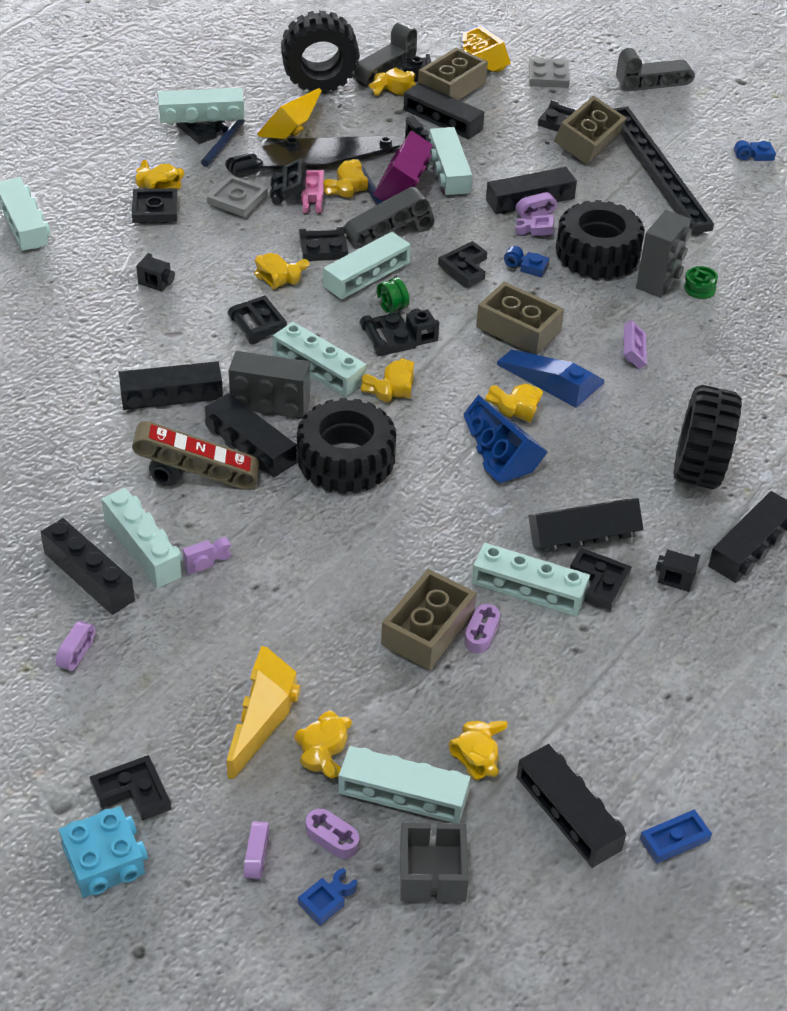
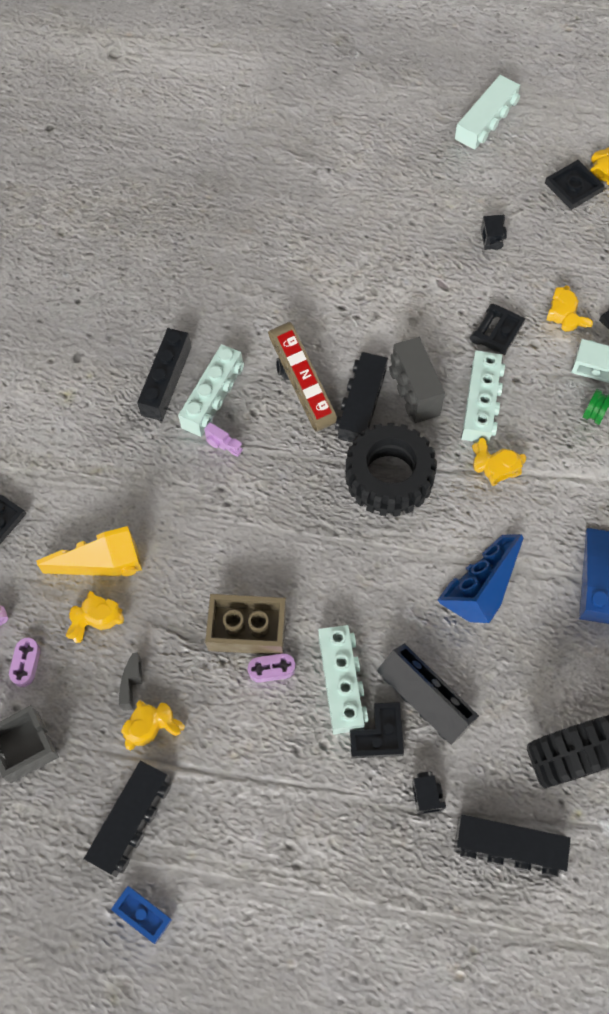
camera: 65 degrees right, 20 degrees up
lavender beam [56,621,95,671] -> none
black brick [118,361,223,410] -> none
light aqua brick [338,746,470,823] -> none
black plate [359,312,416,356] -> none
black brick [406,308,440,346] -> none
yellow animal [485,384,543,423] -> none
none -> dark grey slope [119,652,143,711]

